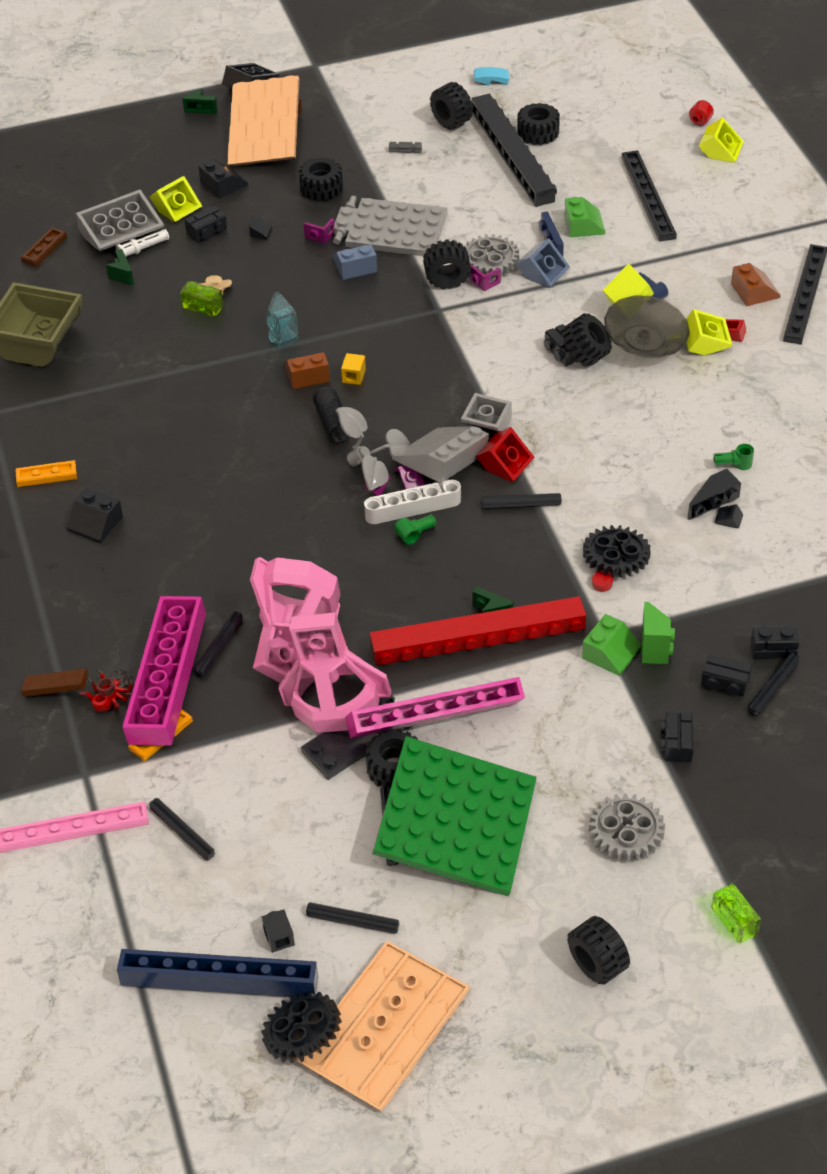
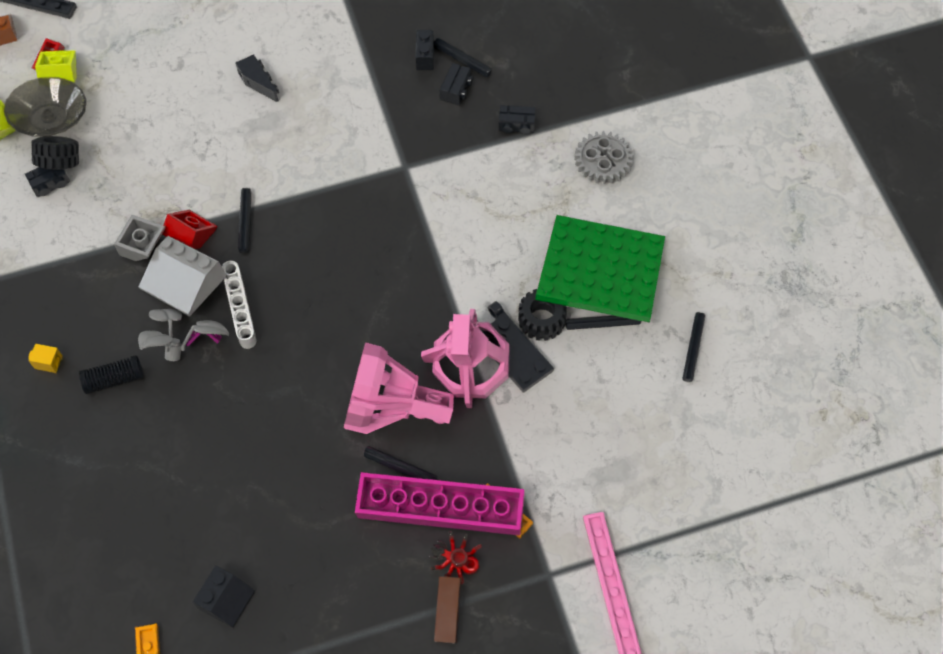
camera: 90 degrees left, 15 degrees up
dark blue brick [117,949,319,997] -> none
black axle [149,798,215,860] -> none
black brick [261,909,295,953] -> none
black gear [261,991,342,1063] -> none
dark orange slope [284,352,330,389] -> none
light nougat piece [296,941,471,1111] -> none
dark pink brick [345,677,525,738] -> none
red brick [370,596,586,666] -> none
magenta bracket [393,465,425,490] -> none
green pin [394,514,436,545] -> none
dark green slope [472,586,514,613] -> none
black tyre [567,916,630,985] -> none
bright green slope [582,614,642,676] -> none
black gear [583,525,651,578] -> none
red tile [592,571,613,592] -> none
bright green slope [642,602,675,664] -> none
clear neon green brick [711,883,761,943] -> none
green pin [713,443,754,470] -> none
black slope [714,504,743,528] -> none

